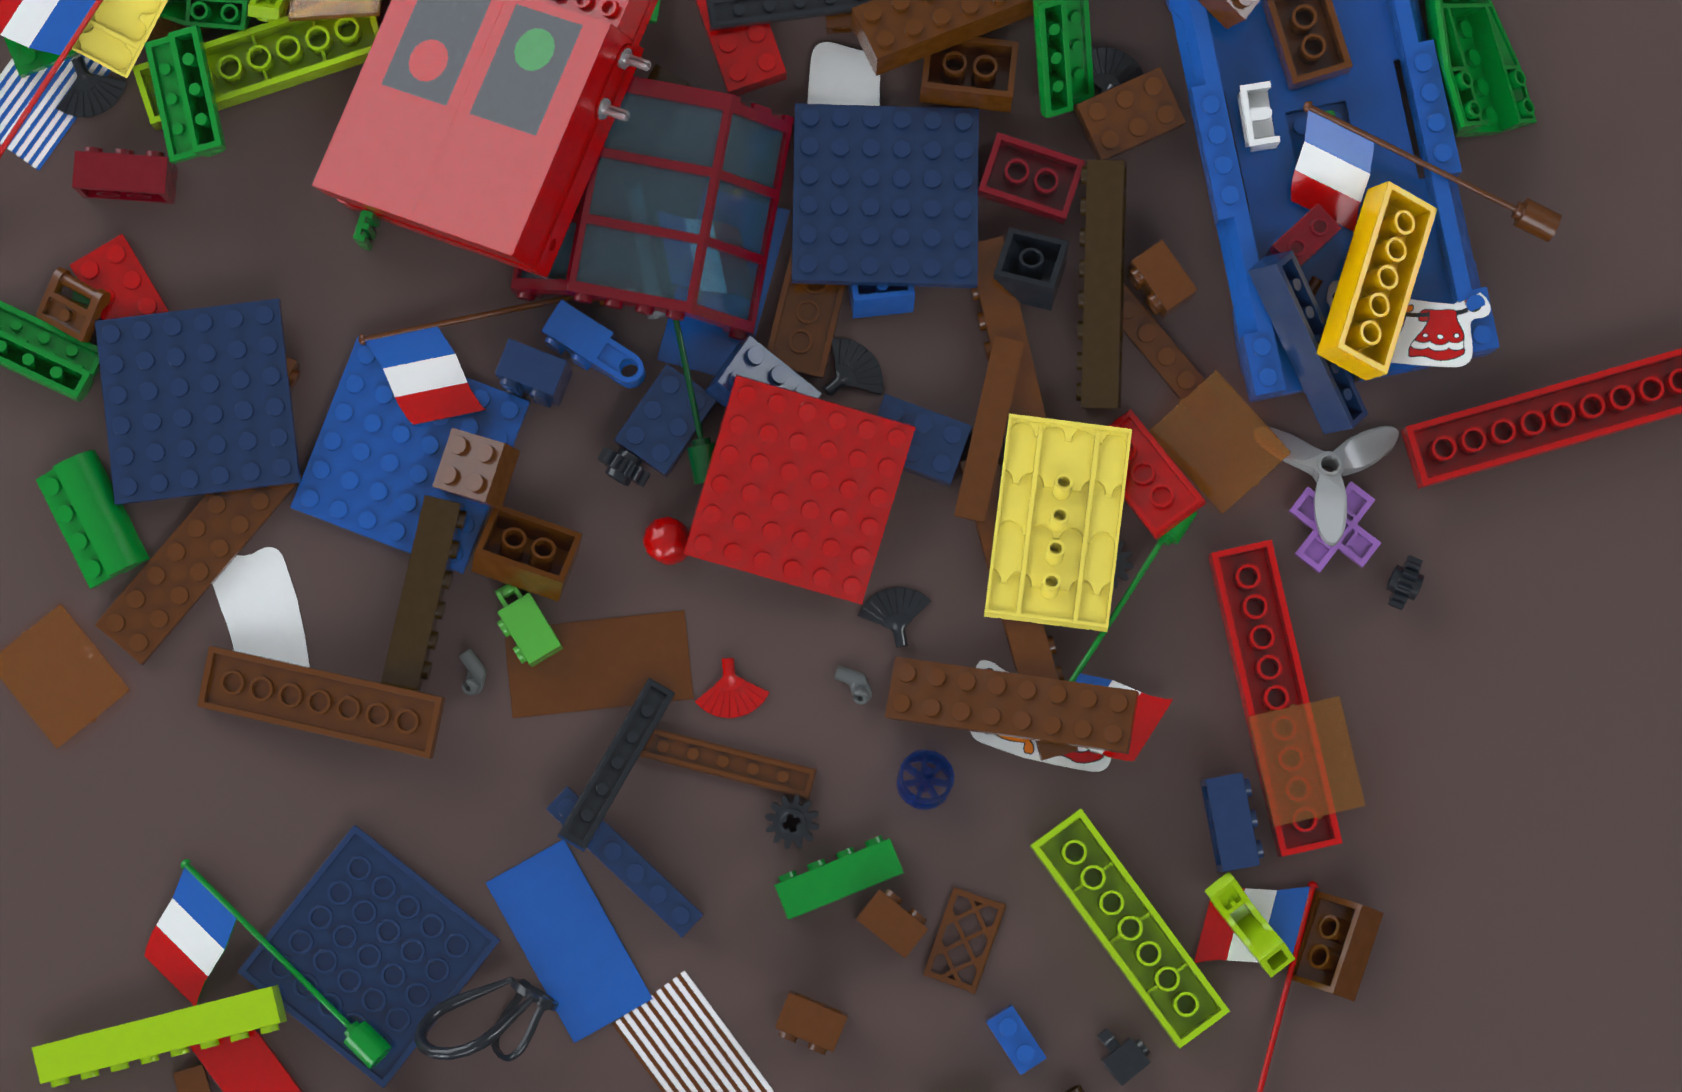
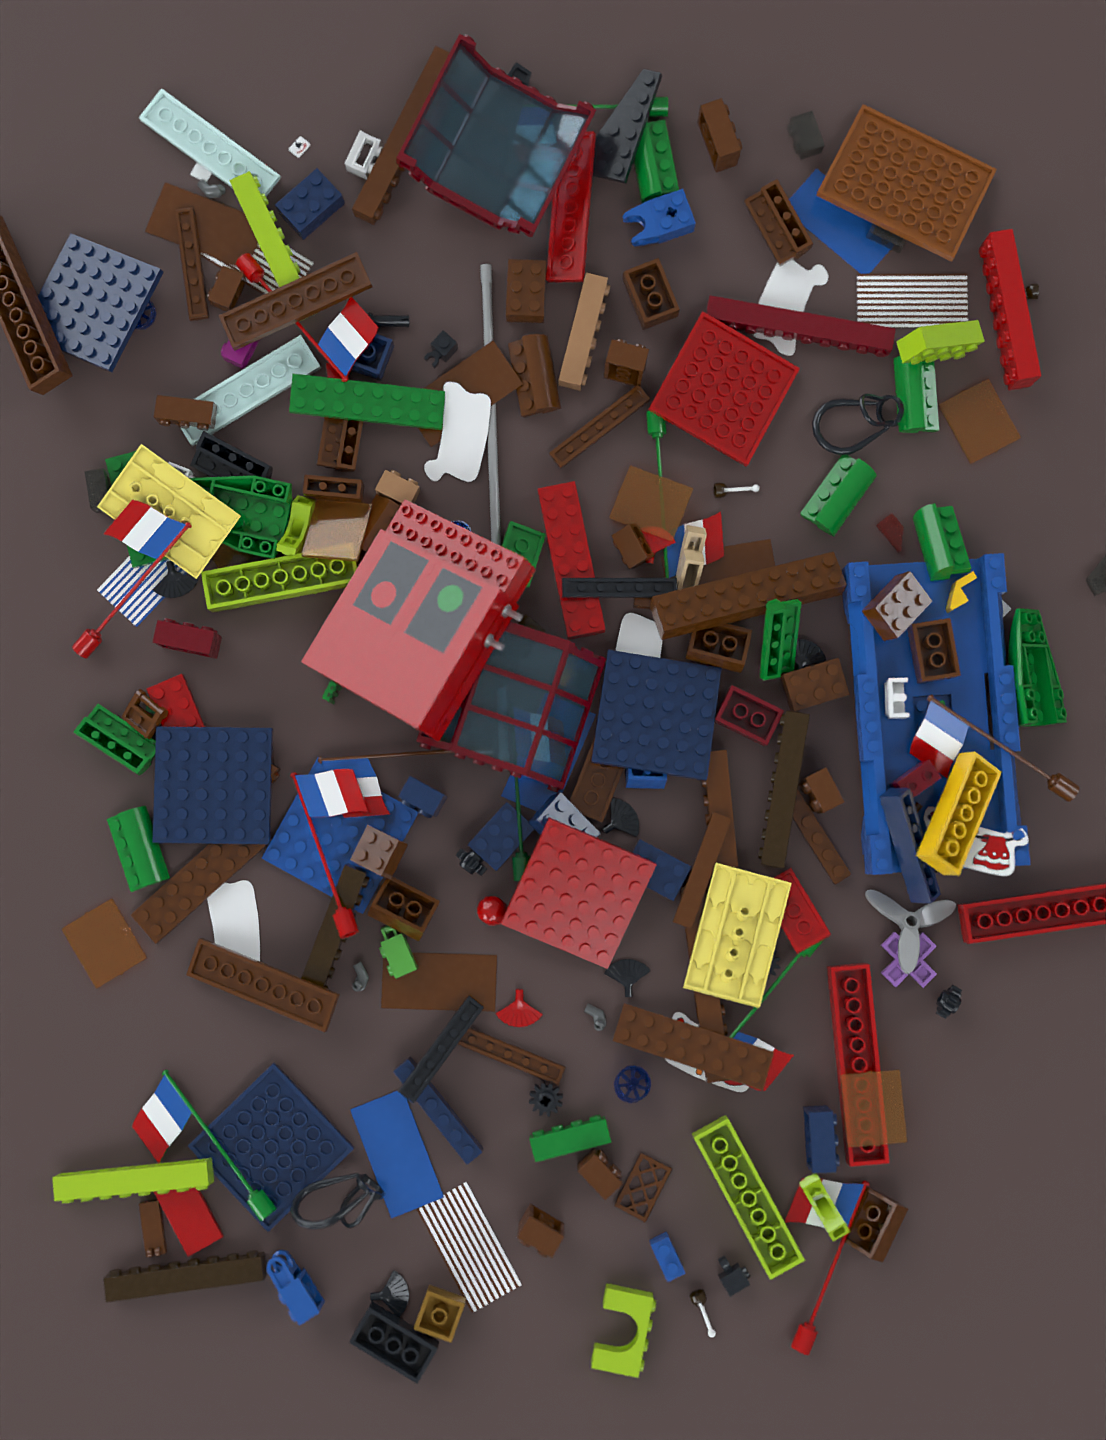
camera: 10 degrees right, 0 degrees up
green brick [144,25,226,164] -> none
blue brick [541,300,646,389] -> none
black slope [993,227,1069,311] -> none
clear orange piece [1149,370,1291,514] -> none
none -> flag [290,769,369,939]

